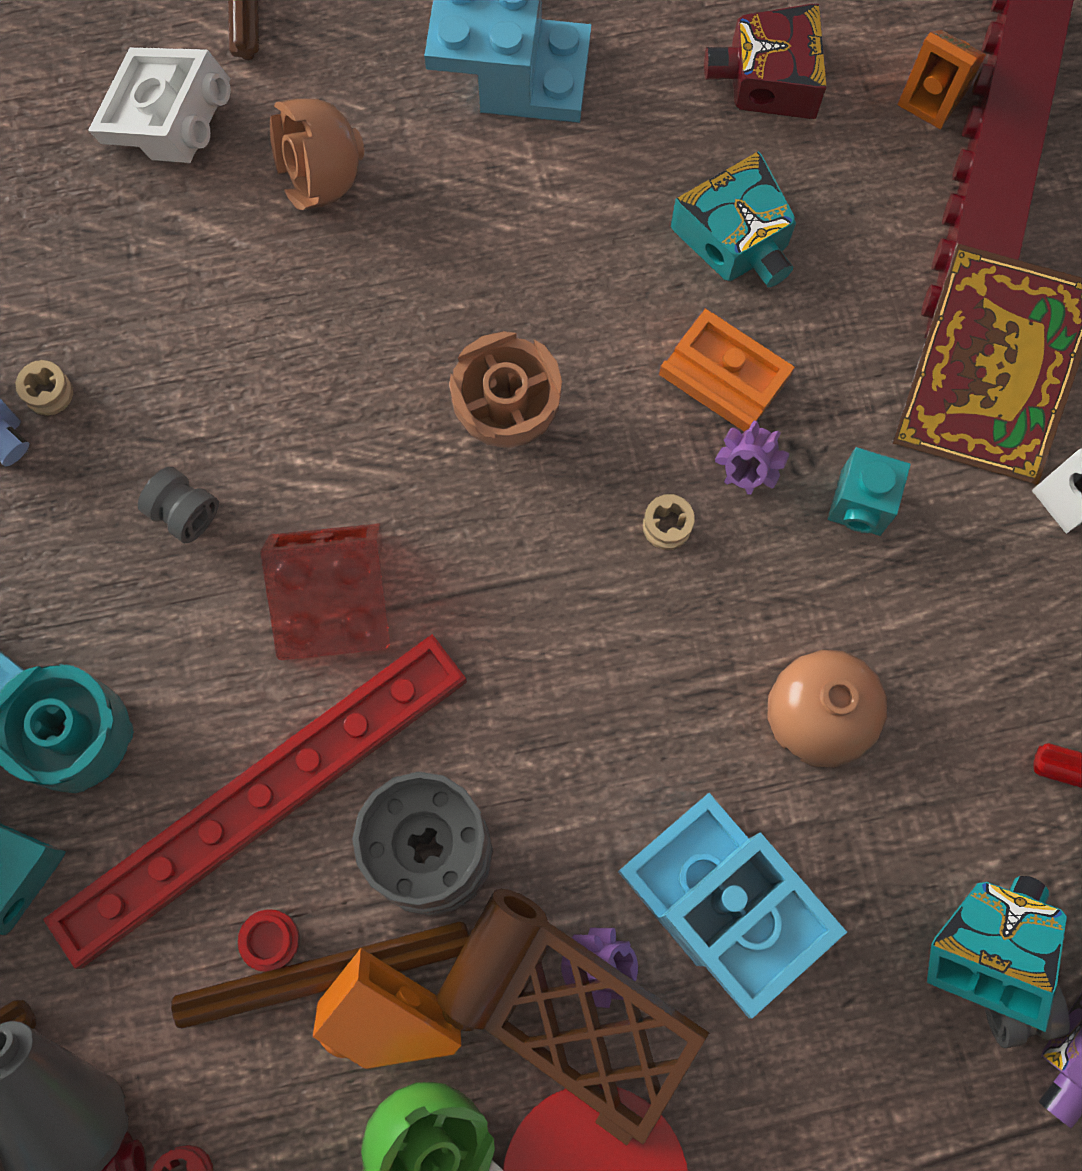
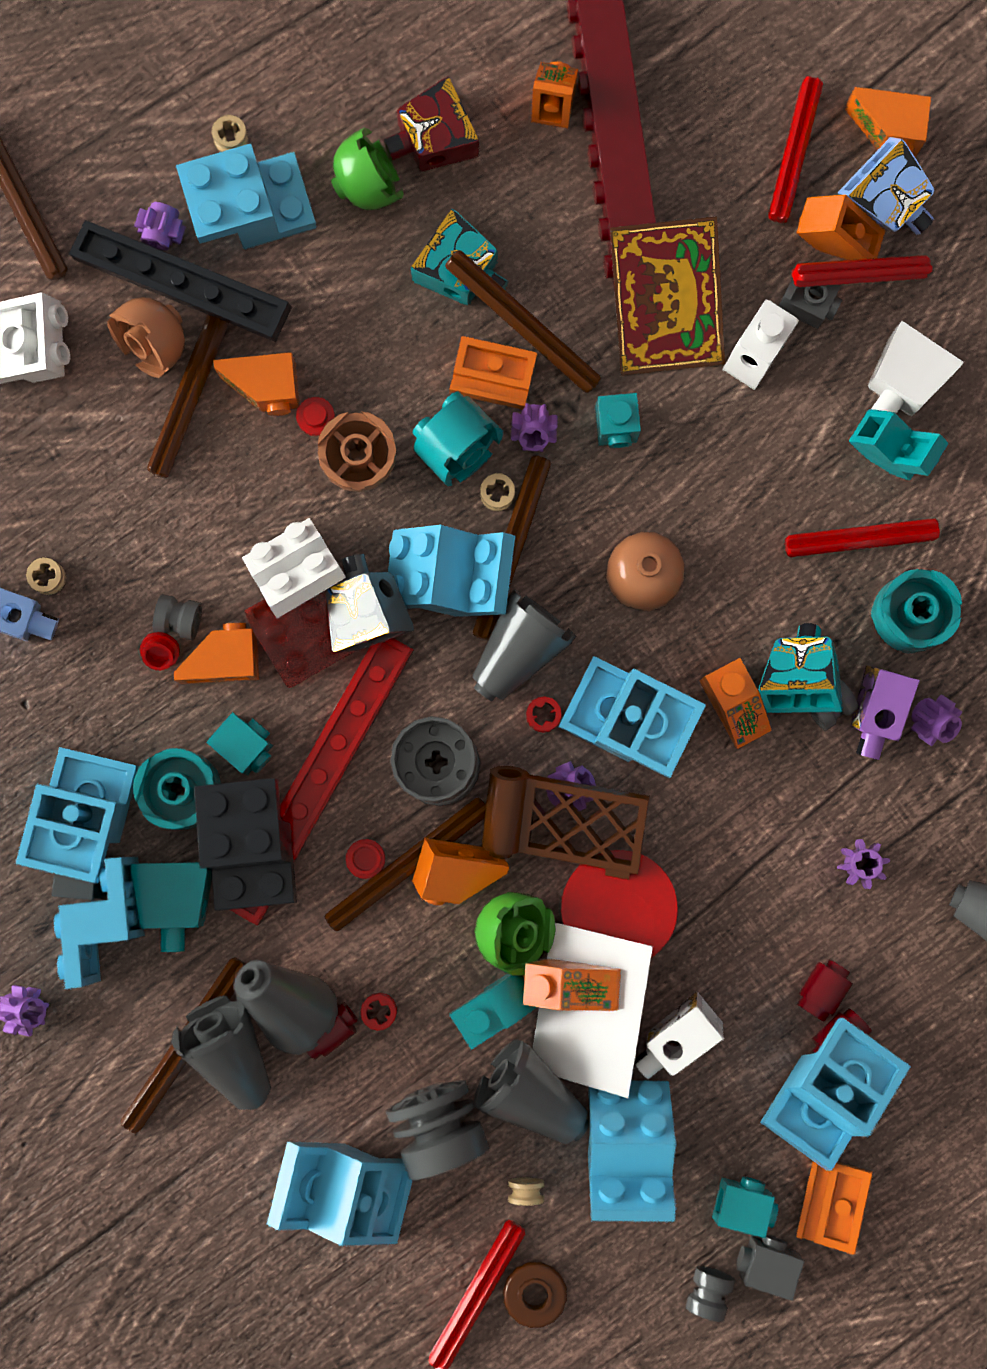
camera: 25 degrees left, 10 degrees up
none -> black plate [69,220,292,342]
none -> medium lavender gear [134,202,186,251]
none -> red plate [140,632,180,670]
none -> reddish brown axle [147,314,229,478]
none -> orange slope [174,623,259,684]
none -> black bracket [194,778,297,911]
none -> teal brick [206,712,273,775]
none -> orange slope [213,352,300,416]
none -> white plate [242,518,346,618]
none -> red plate [296,397,335,436]
none -> dark grey torso [326,554,415,652]
none -> bright green cylinder [331,128,403,210]
none -> medium azure bracket [388,525,515,617]
none -> teal brick [412,391,503,486]
none -> reddish brown axle [445,250,601,393]
none -> dark grey cone [472,589,577,701]
none -> reddish brown axle [473,455,551,641]
none -> red bush [526,696,562,733]
none -> orange slope [699,658,772,749]

